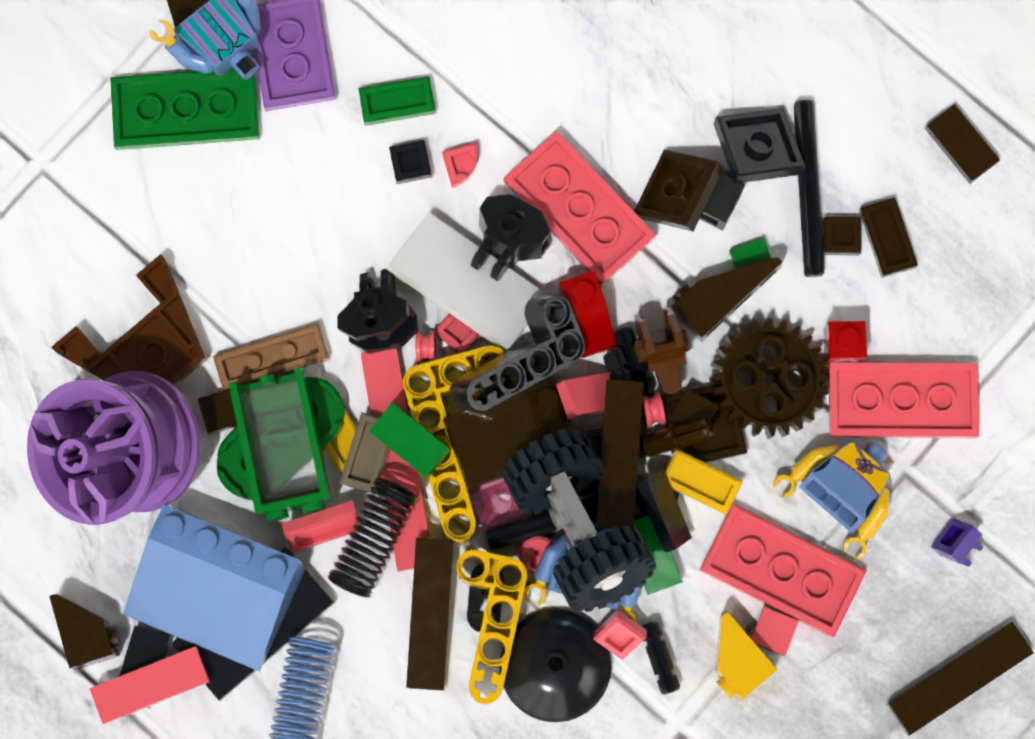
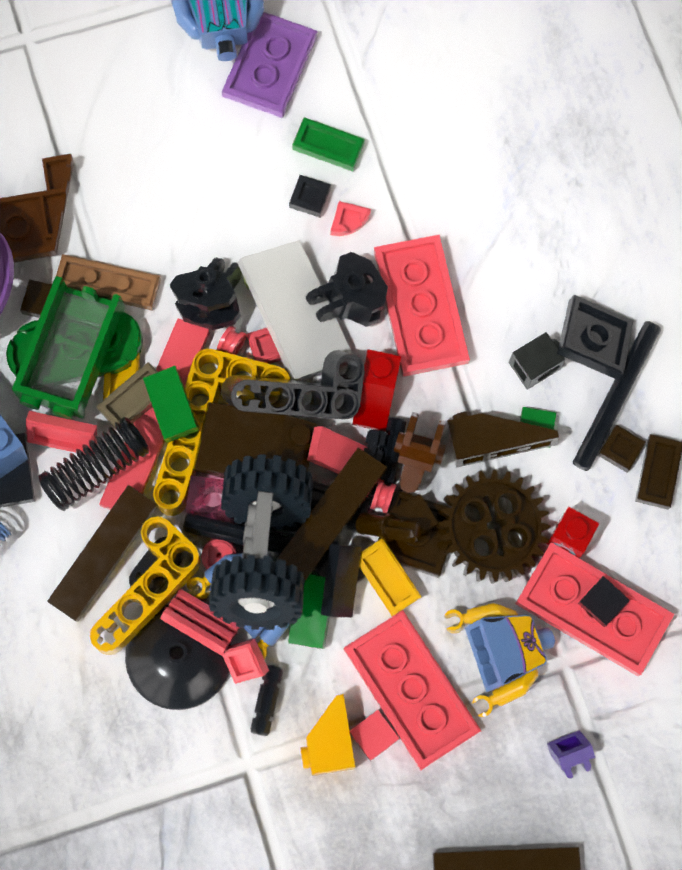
camera: 25 degrees right, 5 degrees down
green tile [110,68,260,150] -> none
dark brown tile [634,149,724,232] -> none
none -> coral tile [160,588,240,656]
none -> black tile [578,576,630,627]

